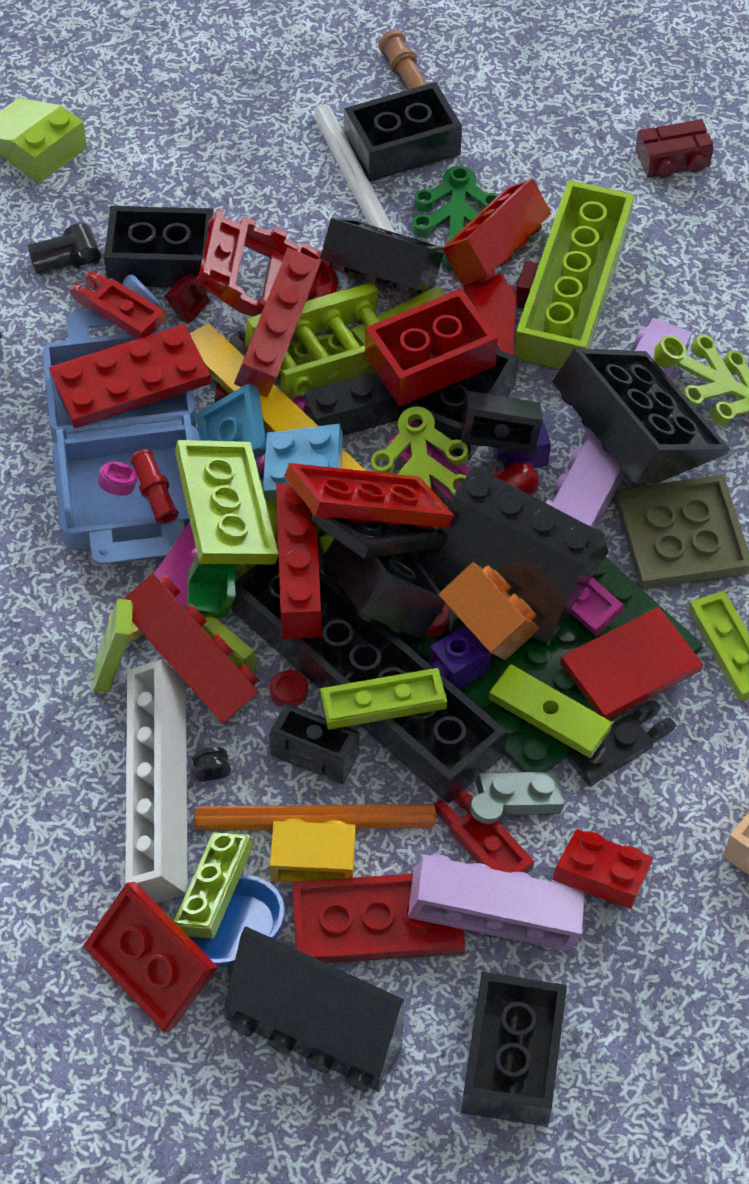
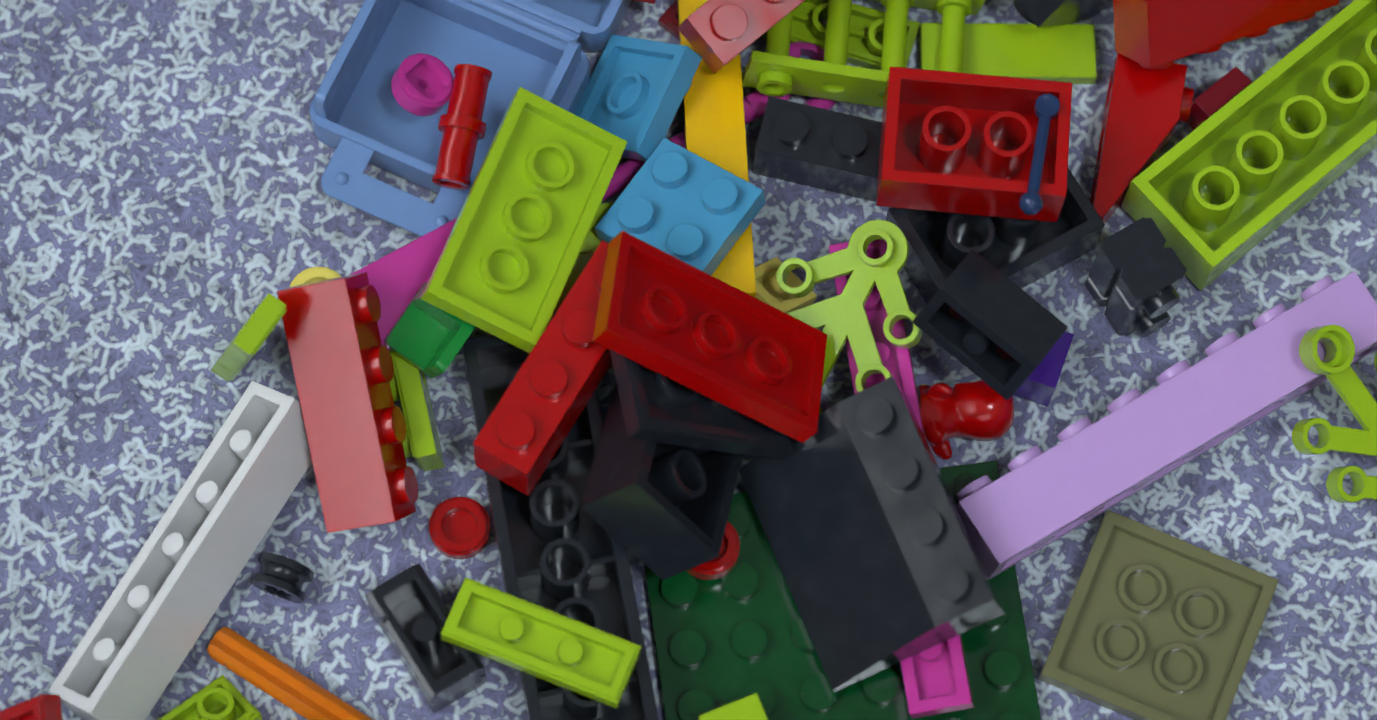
camera: 30 degrees right, 15 degrees up
dark purple brick [429,625,491,690] -> none
orange brick [438,562,540,660] -> none
black slope [552,348,730,483] -> none
none -> dark blue hinge [1019,94,1060,215]
none -> black brick [1085,217,1186,338]

